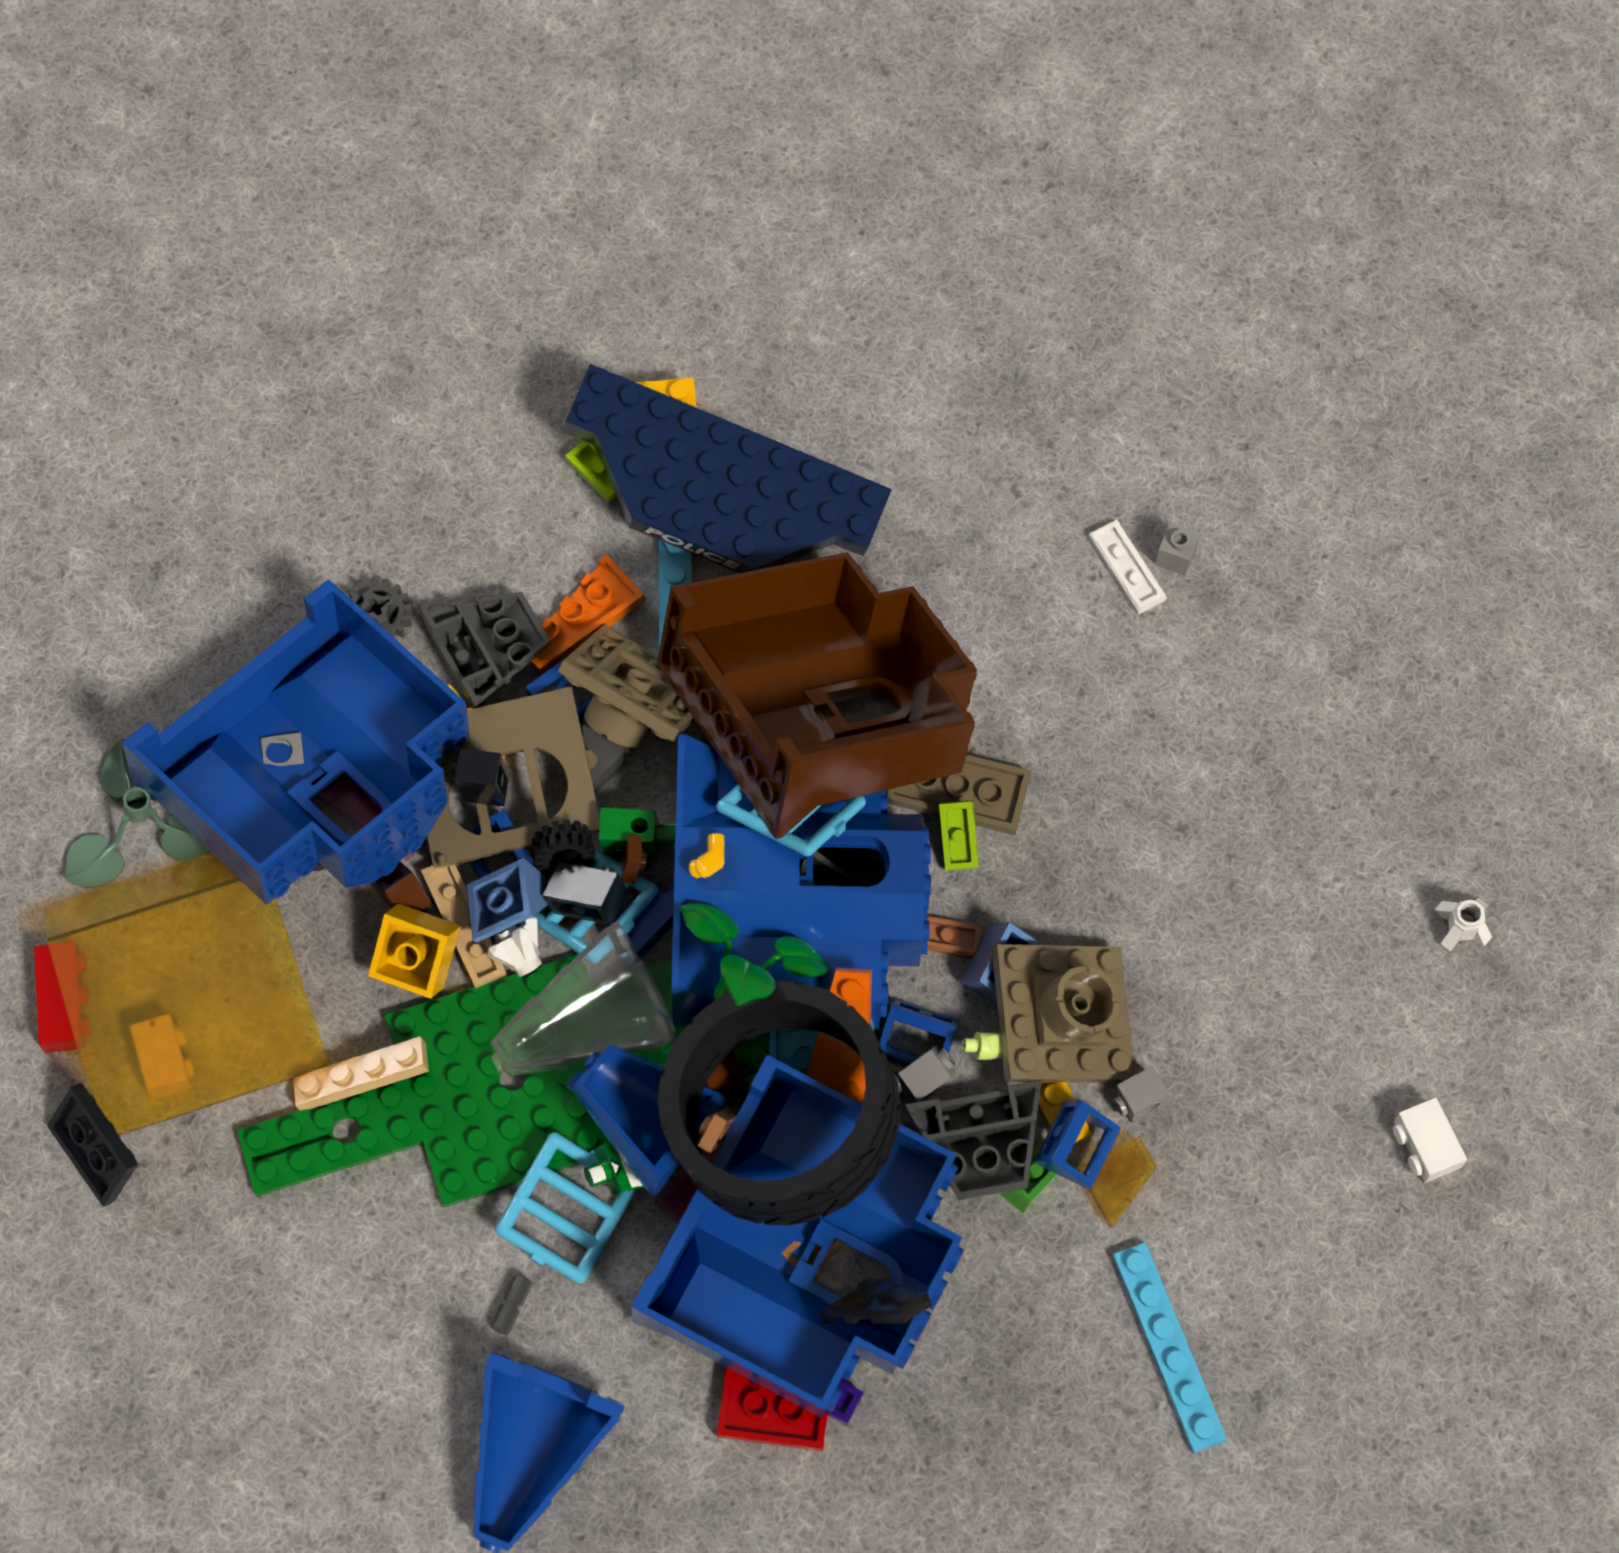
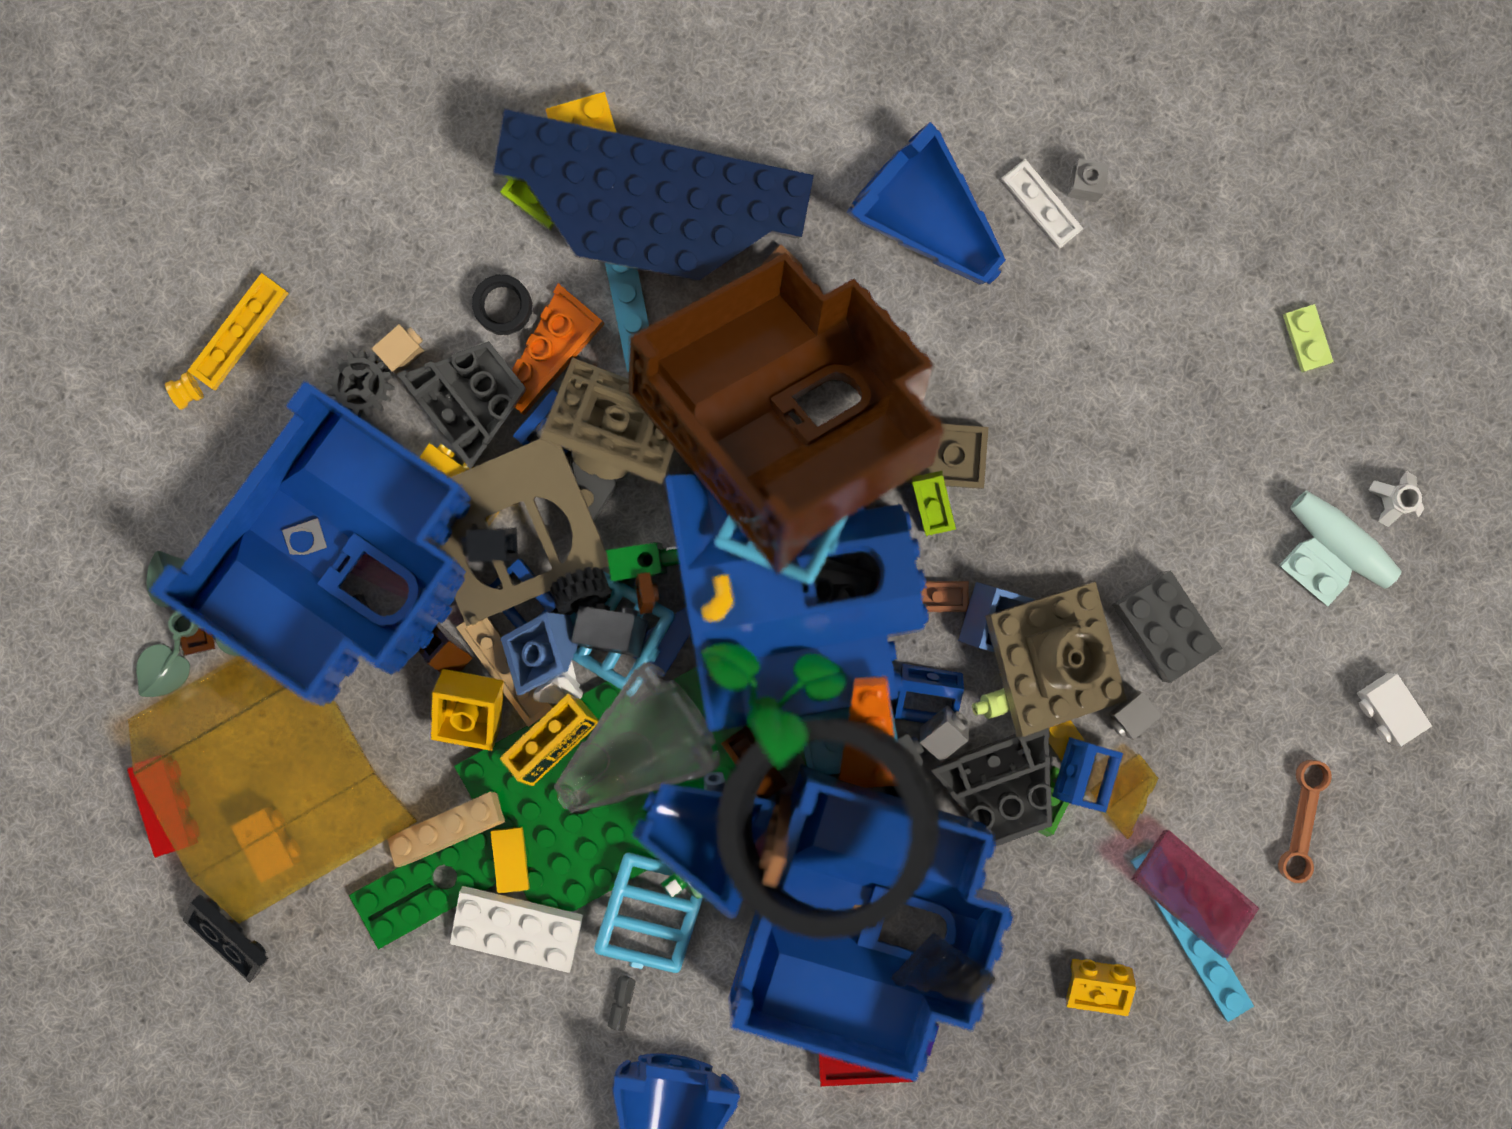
camera: 10 degrees left, 20 degrees up
none -> yellow wheel [165,371,204,410]
none -> reddish brown plate [180,628,215,657]
none -> yellow plate [188,273,289,391]
none -> tan brick [371,324,425,375]
none -> white plate [450,886,583,973]
none -> black tyre [472,274,533,335]
none -> yellow tile [491,826,530,893]
none -> yellow brick [500,694,600,786]
none -> blue cone [847,122,1006,285]
none -> yellow bracket [1066,959,1136,1016]
none -> dark grey brick [1112,570,1223,683]
none -> clear pink tile [1131,830,1259,958]
none -> nougat piece [1278,760,1332,883]
none -> light aqua plate [1279,491,1402,606]
none -> yellowish green plate [1283,304,1334,373]

